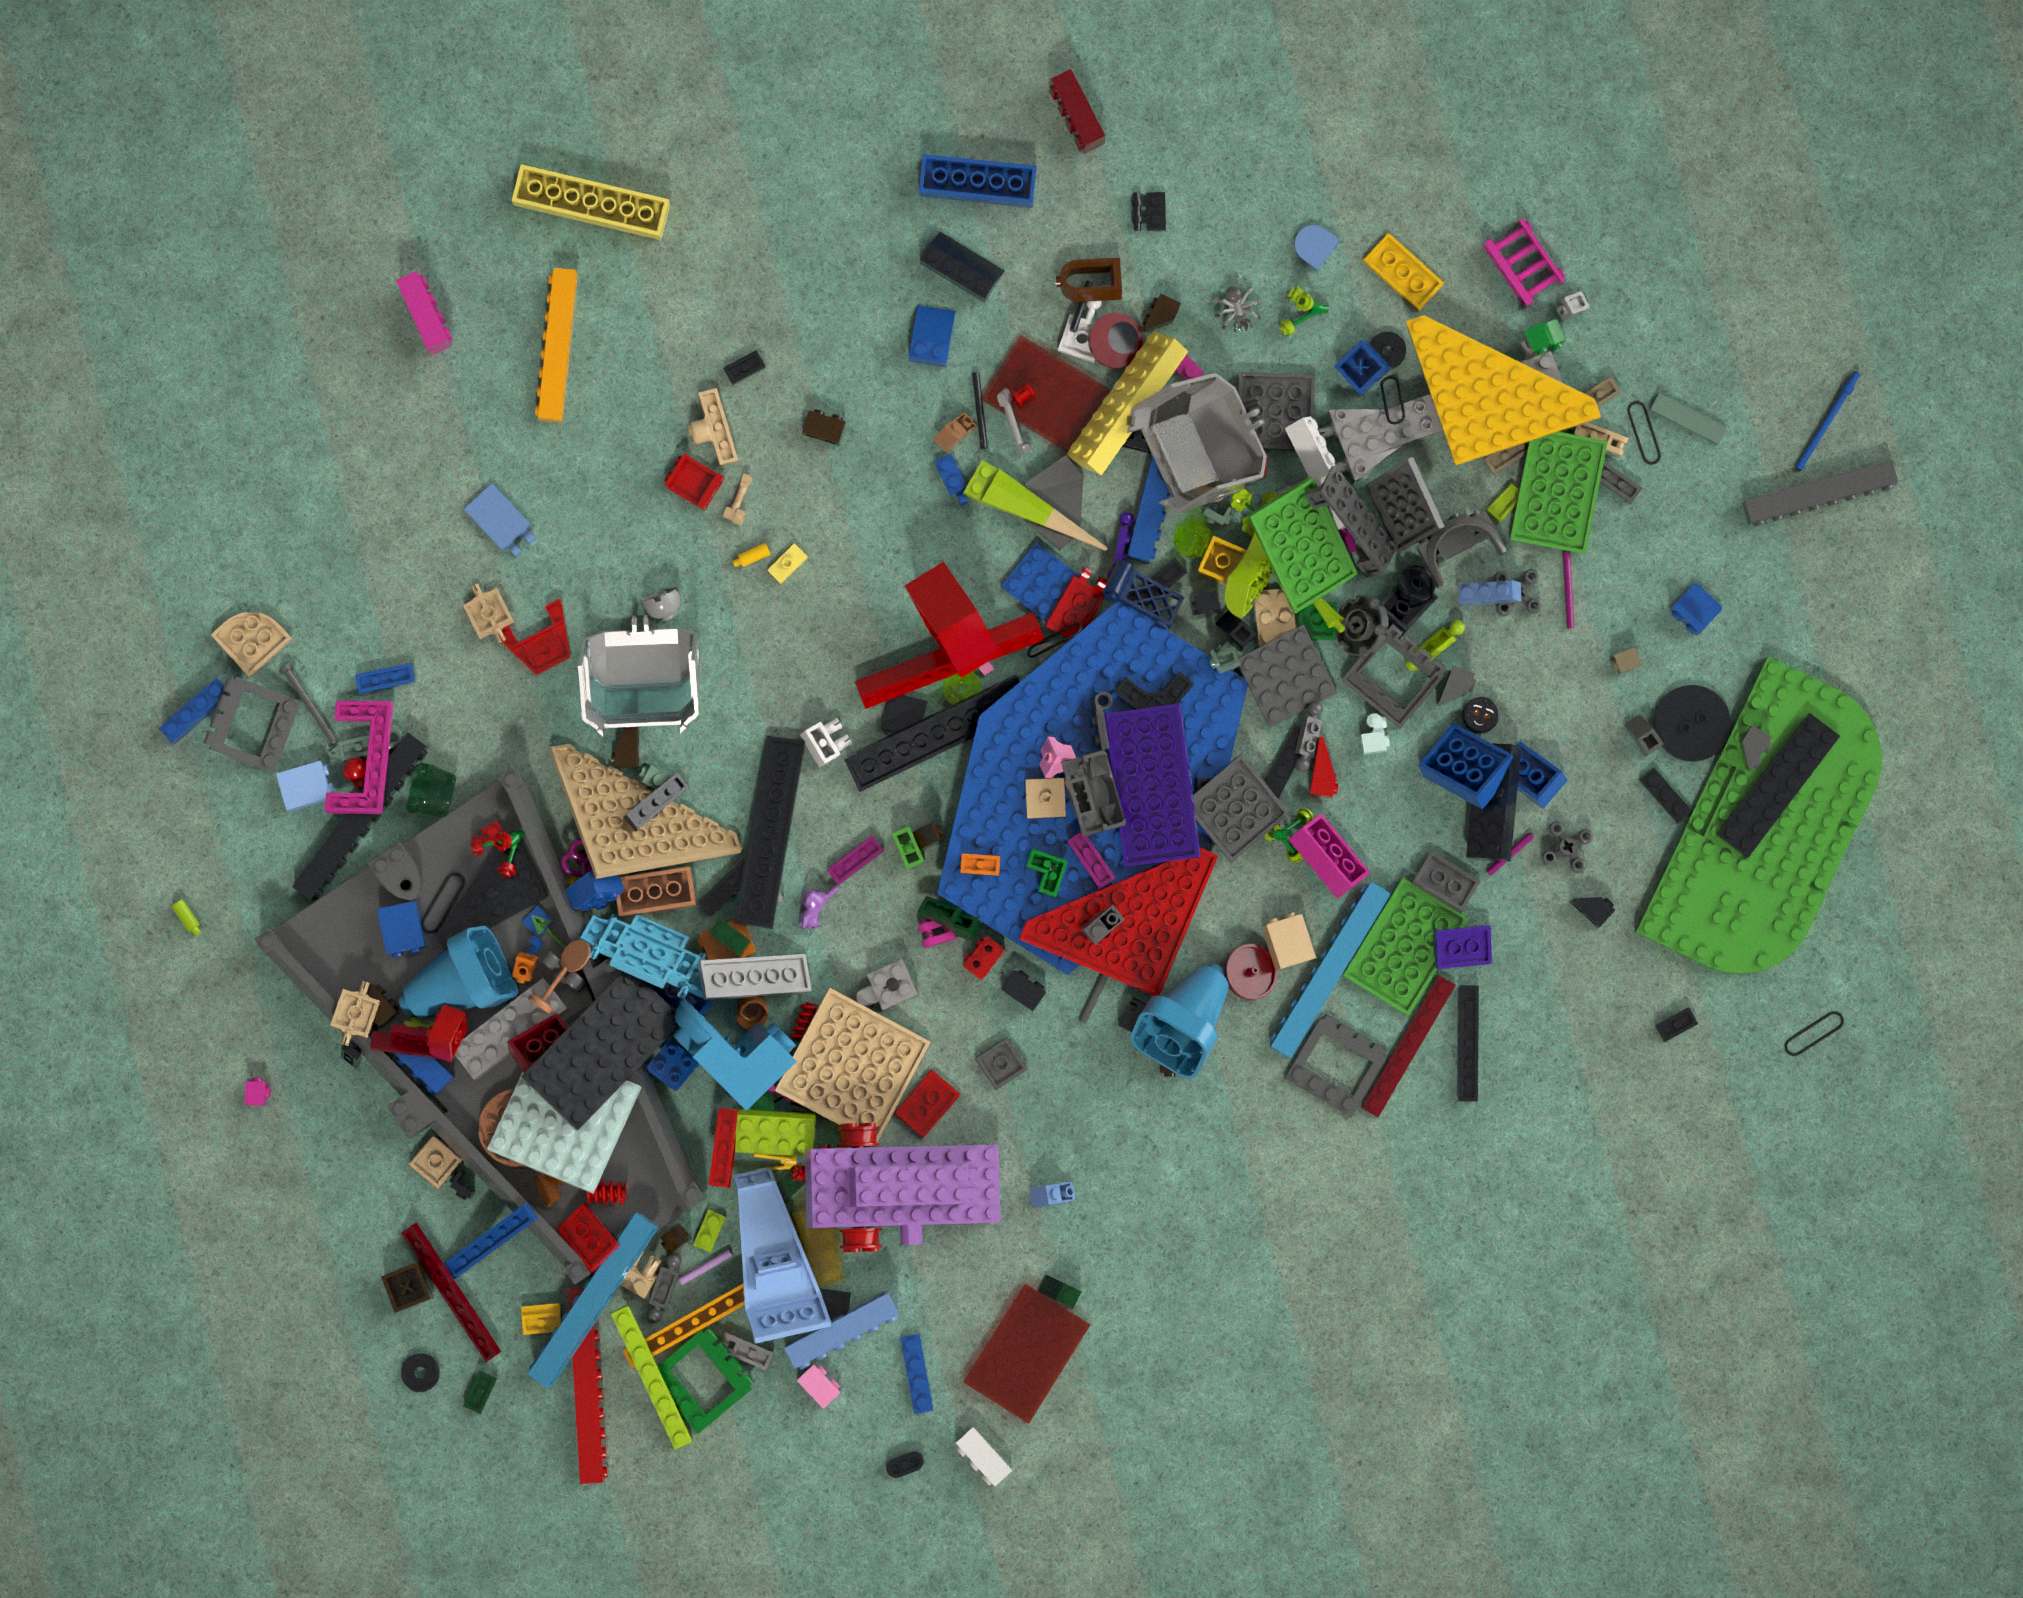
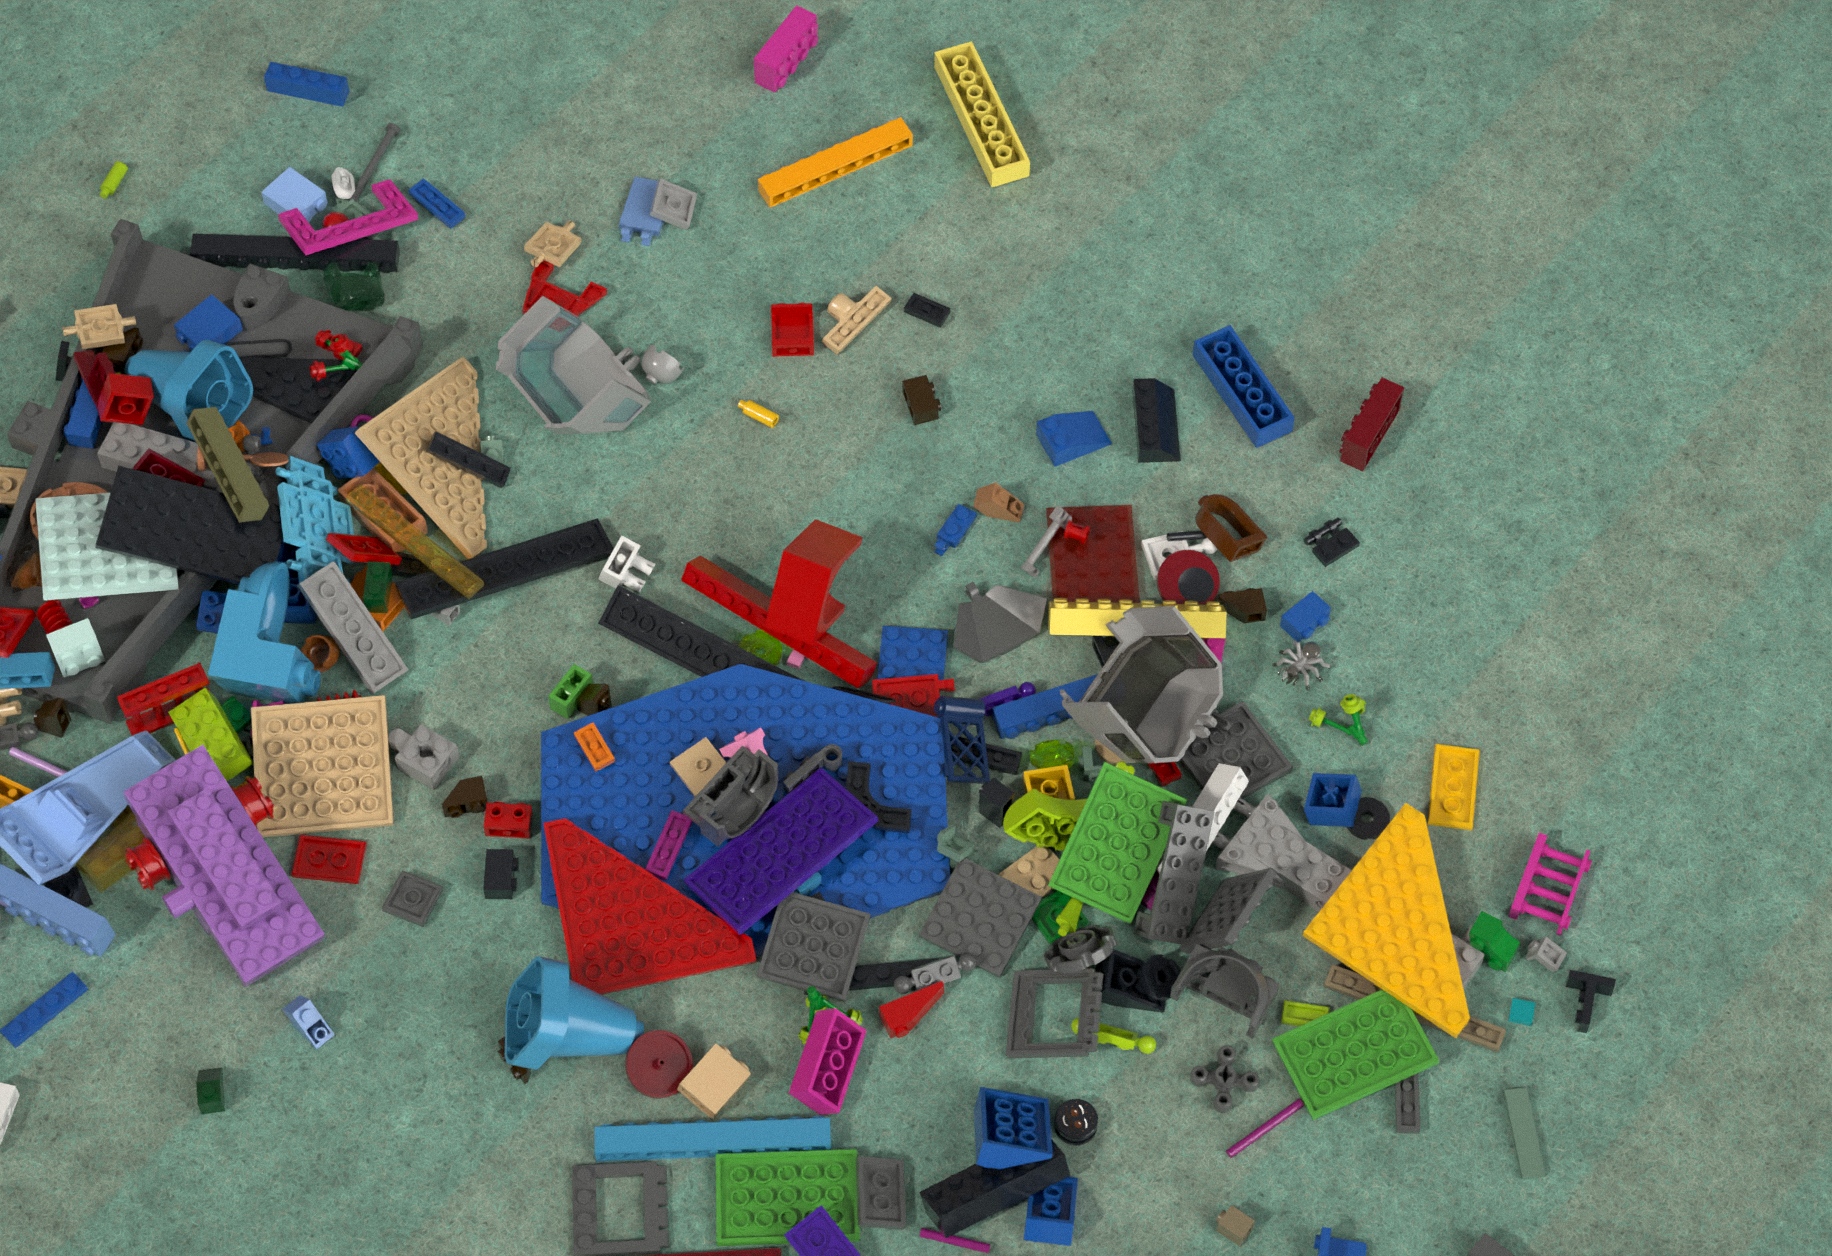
camera: 55 degrees right, 25 degrees down
dark grey hinge [203,677,301,773] -> none
tan plate [211,612,292,677] -> none
piece [522,905,567,949] -> none
dark brown slope [611,709,639,768] -> none
lime plate [693,1209,726,1253] -> none
tan brick [723,473,752,526] -> none
light yellow plate [767,543,808,584] -> none
medium lavender animal [798,886,840,930] -> none
magenta plate [827,835,884,886] -> none
black tile [881,695,928,732] -> none
dark pink brick [917,919,960,948] -> none
dark green slope [918,896,980,941] -> none
lime plate [963,460,1108,551] -> none
clear red plate [963,1283,1091,1424] -> none
black bar [972,372,988,449] -> none
green brick [1025,848,1068,898] -> none
dark grey slope [1079,905,1125,945] -> none
dark grey bar [1079,974,1108,1023] -> none
black slope [1215,610,1257,650] -> none
medium blue tile [1295,225,1340,271] -> none
light aqua brick [1360,714,1390,755] -> none
black piece [1380,376,1405,425] -> none
dark grey slope [1437,665,1476,707] -> none
medium blue brick [1459,580,1521,606] -> none
tan plate [1573,422,1629,457] -> none
black piece [1627,401,1661,465] -> none
none -> light aqua brick [46,618,105,677]
none -> olive brick [186,407,269,522]
none -> red tile [326,533,402,565]
none -> white plate [332,167,355,199]
none -> clear yellow plate [346,484,484,599]
none -> dark brown slope [442,776,488,818]
none -> light grey plate [649,178,697,230]
none -> blue brick [1280,591,1331,642]
none -> teal tile [1508,998,1535,1026]
none -> black bracket [1566,970,1616,1034]

